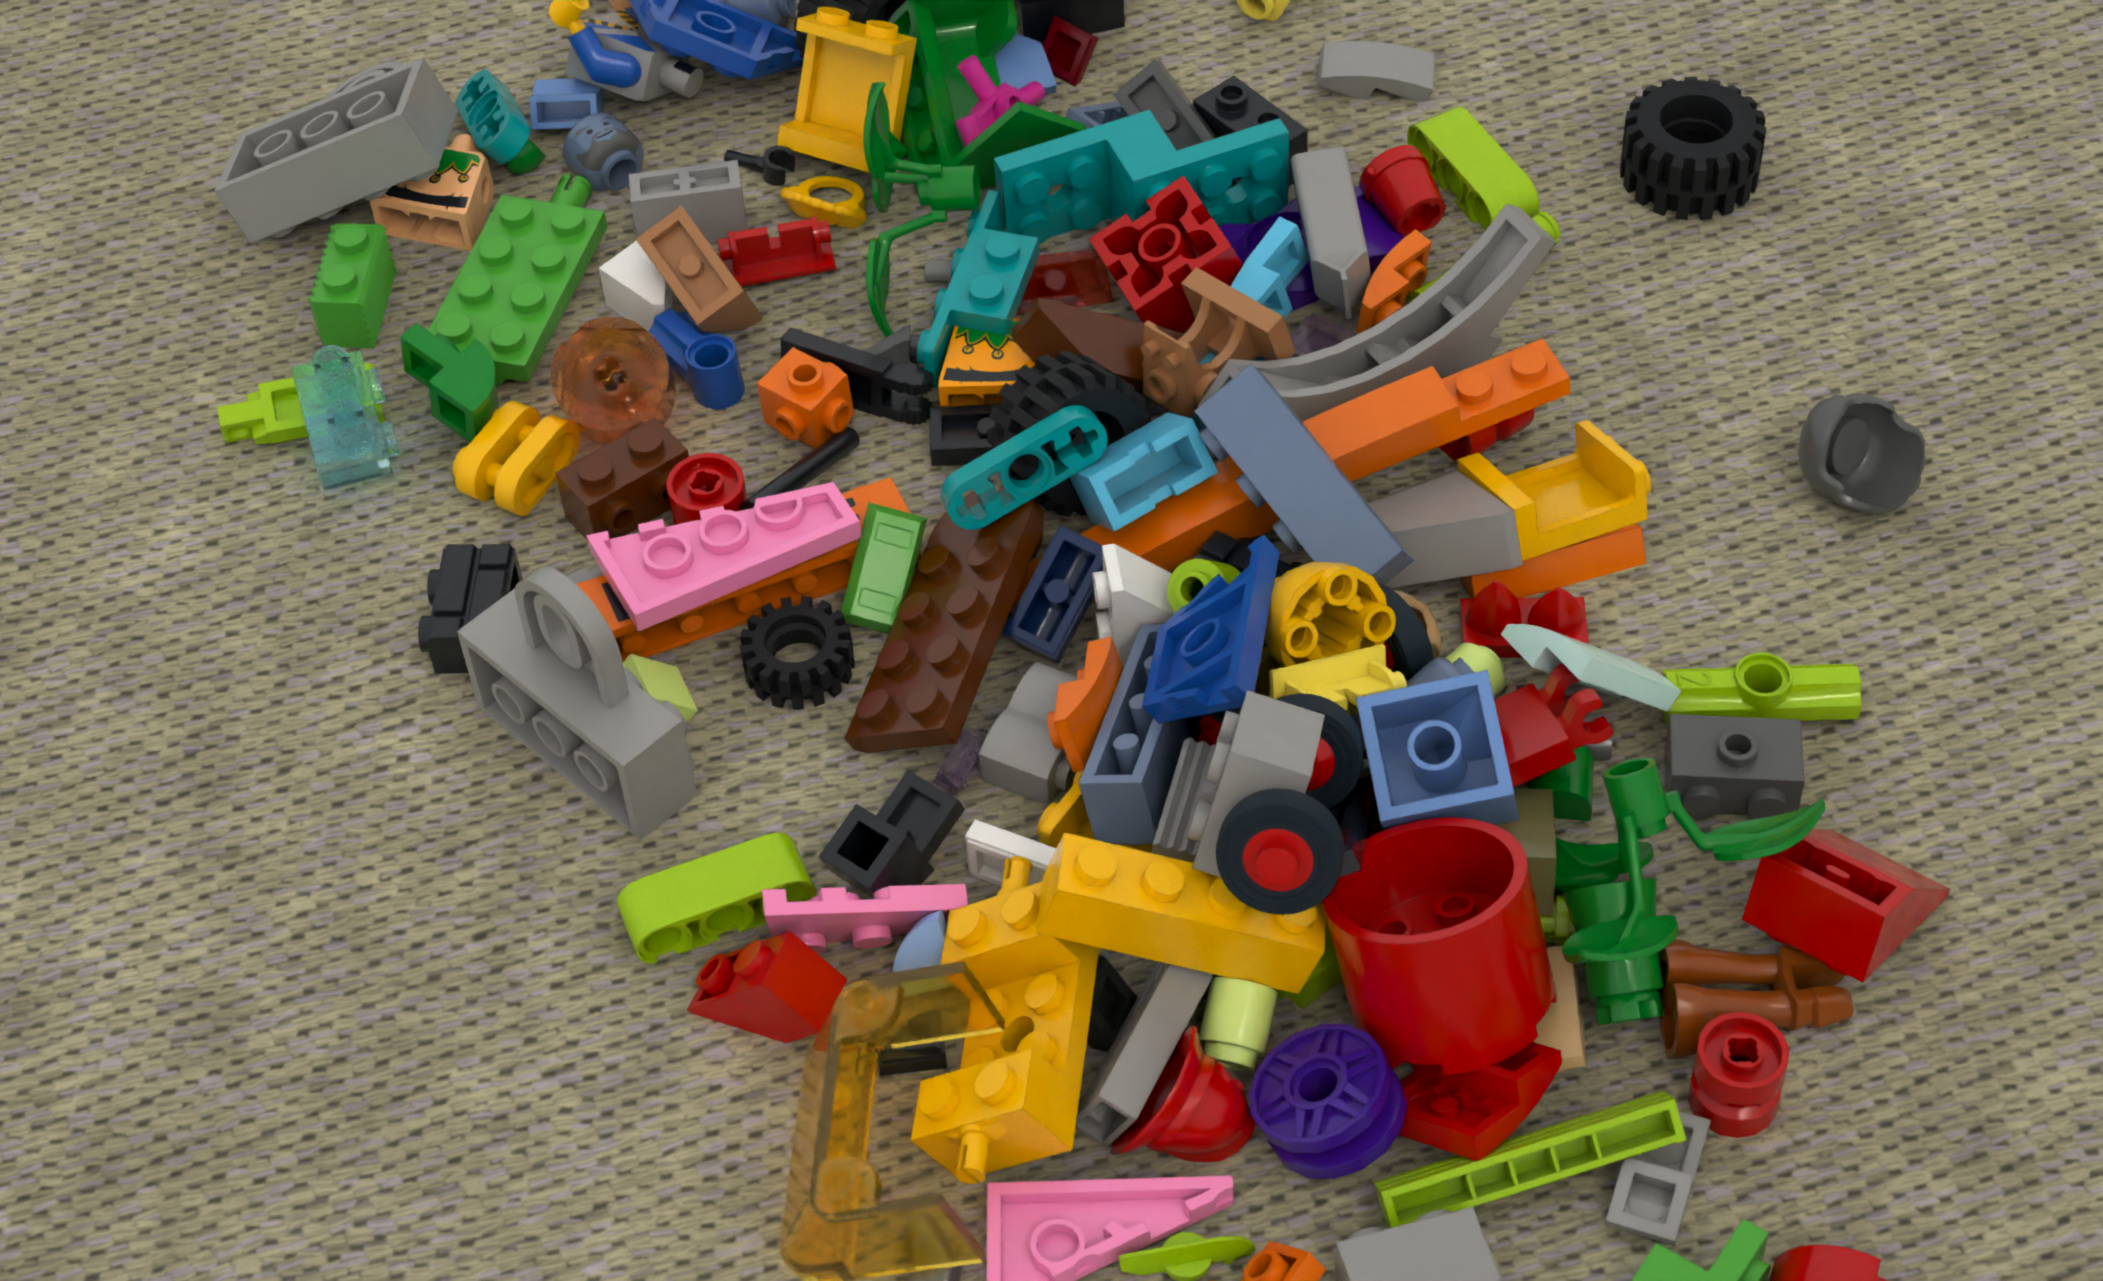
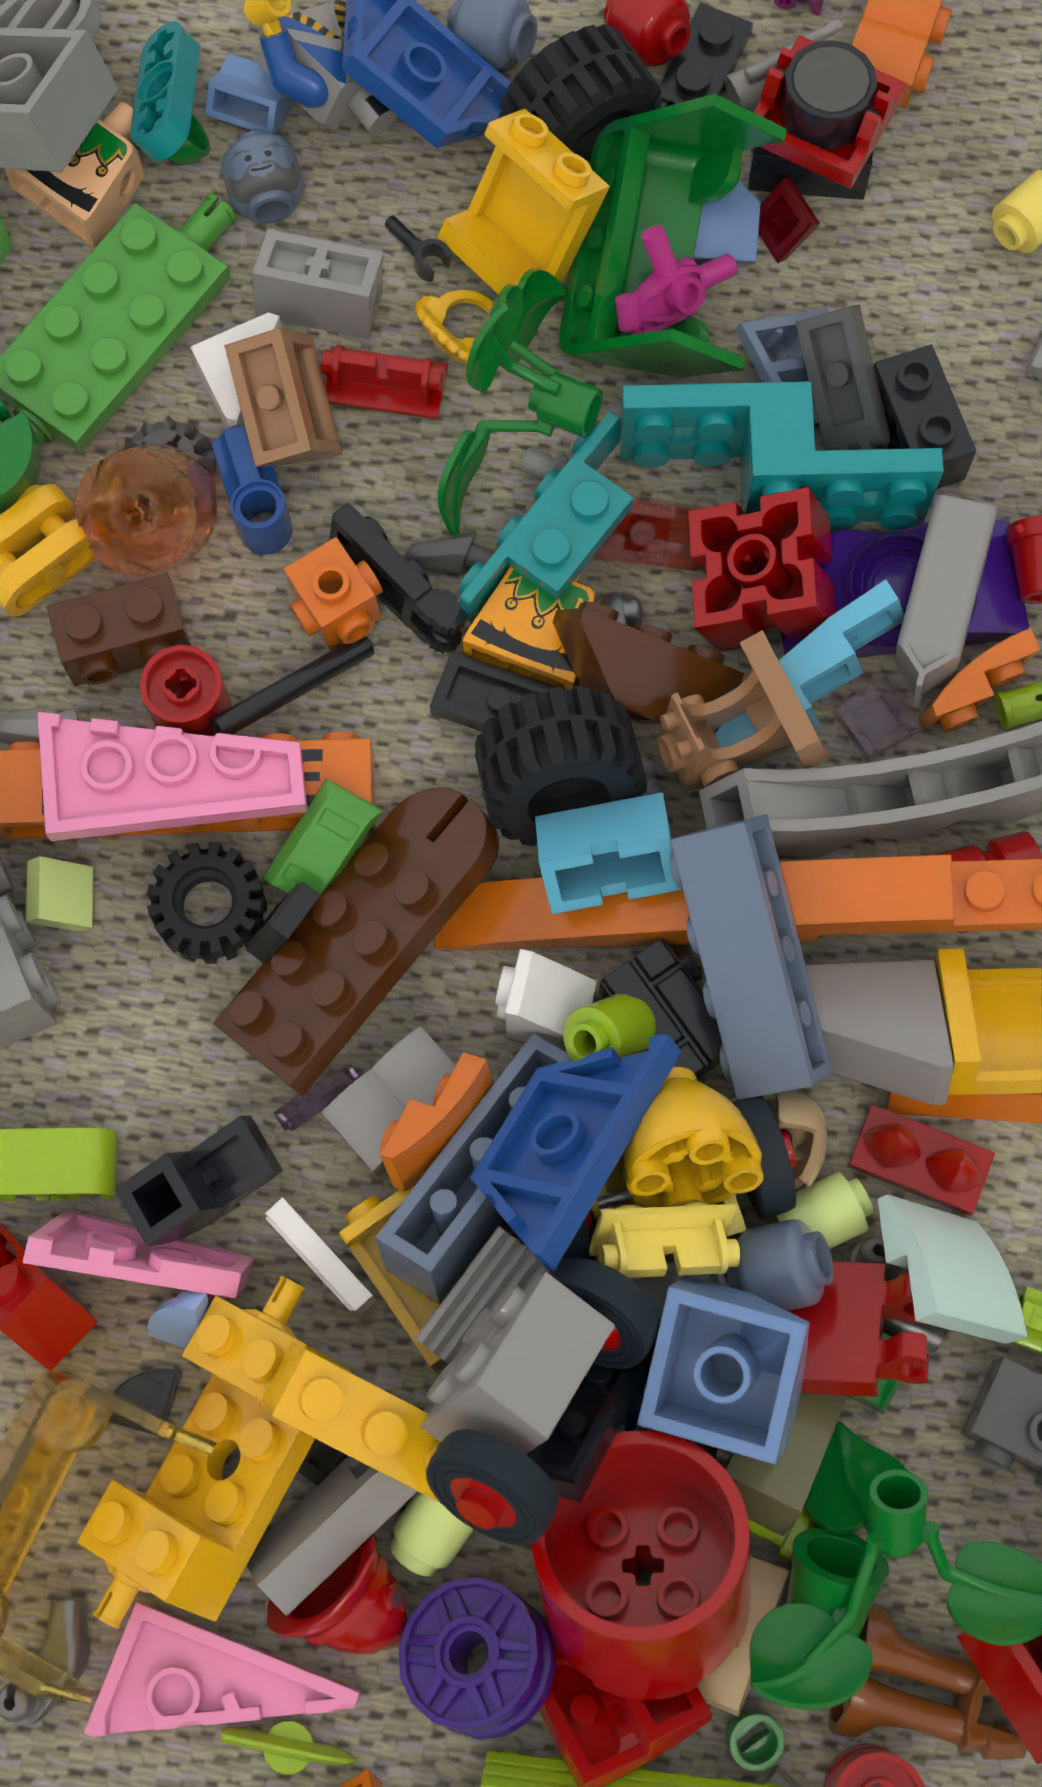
camera: 20 degrees right, 25 degrees up
teal beam [940,405,1108,530] -> none
dark blue brick [1002,525,1103,664] -> none
none -> black tile [246,882,321,963]
none -> green hinge [725,1708,785,1772]

